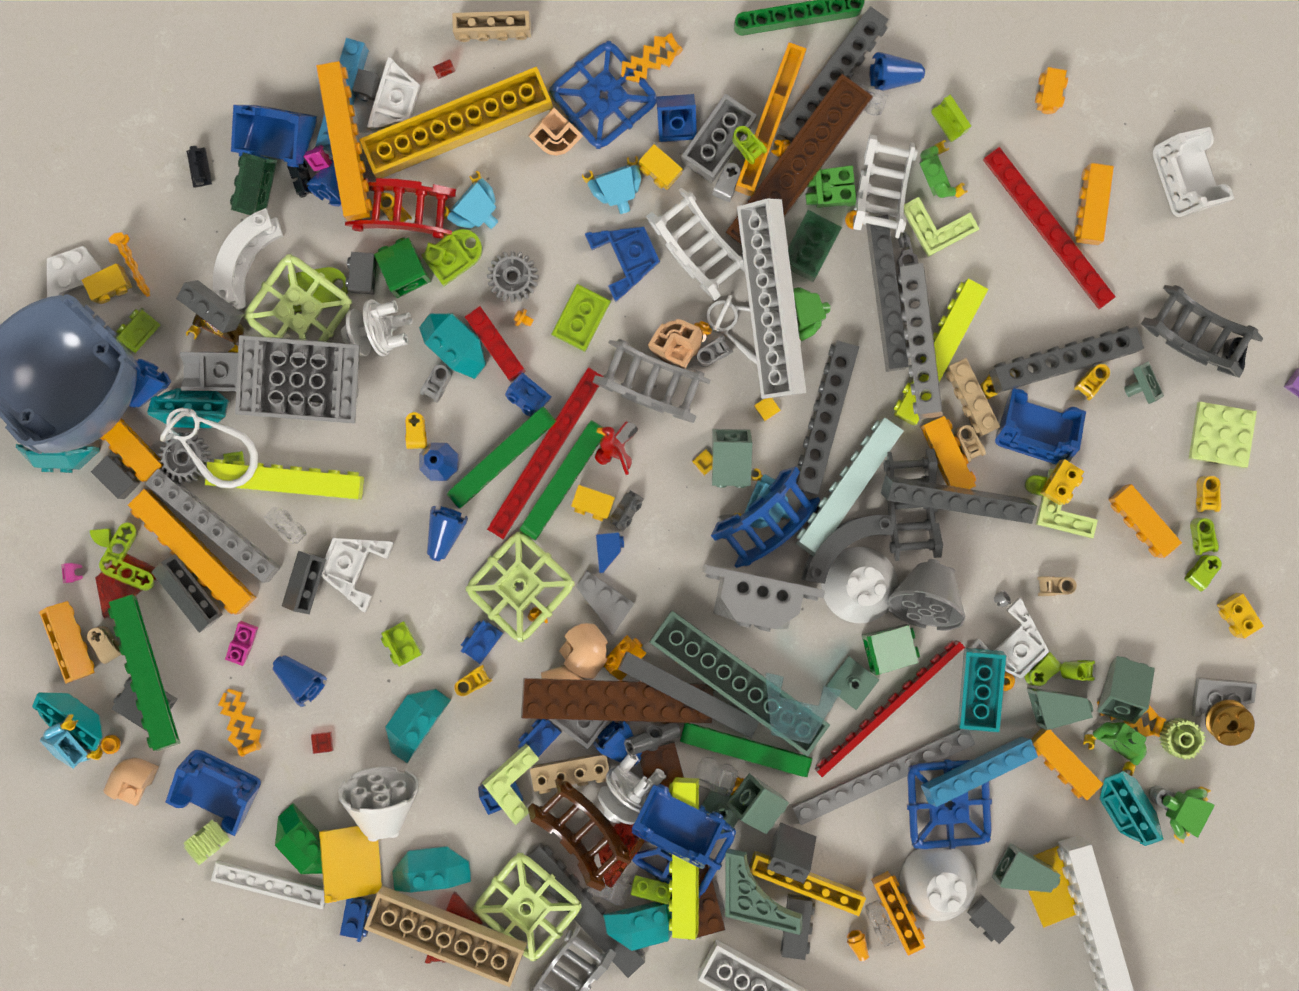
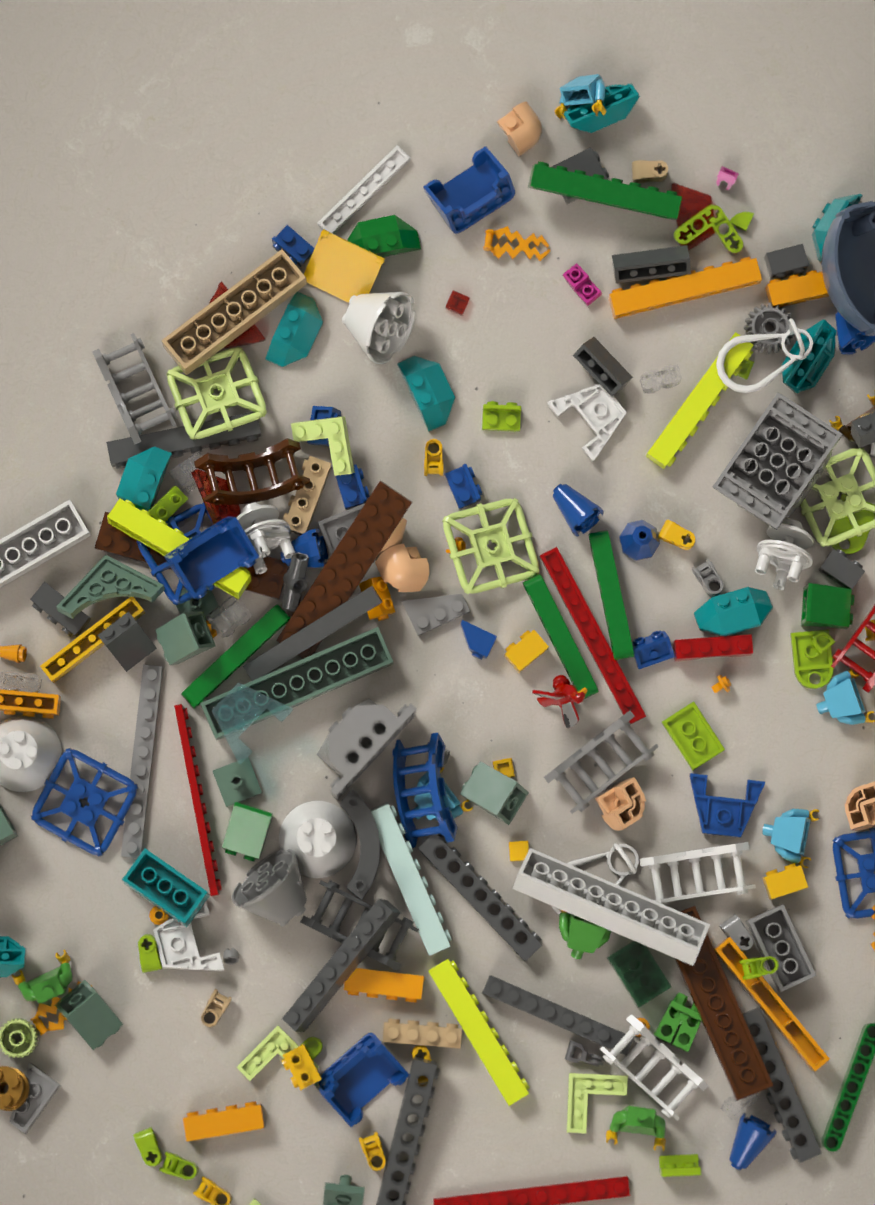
camera: 110 degrees right, 5 degrees down
light orange brick [39,601,95,684] -> none
light orange plate [101,735,121,754] -> none
light grey brick [145,469,281,583] -> none
light grey piece [180,352,238,391] -> none
yellowish green brick [183,820,230,865] -> none
blue cone [273,655,327,707] -> none
light grey gear [487,251,539,303] -> none
dark grey hinge [610,490,644,531] -> none
blue slope [656,94,697,142] -> none
light orange plate [694,321,712,342] -> none
light grey piece [696,335,734,367] -> none
light orange plate [771,139,790,157] -> none
light grey brick [897,263,943,419] -> none
dark azure brick [921,737,1038,807] -> none
tan piece [954,425,986,463] -> none
sand green slope [1027,687,1093,730] -> none
light orange brick [1031,728,1103,800] -> none
lime piece [1060,660,1095,681] -> none
yellow brick [1217,593,1264,639] -> none

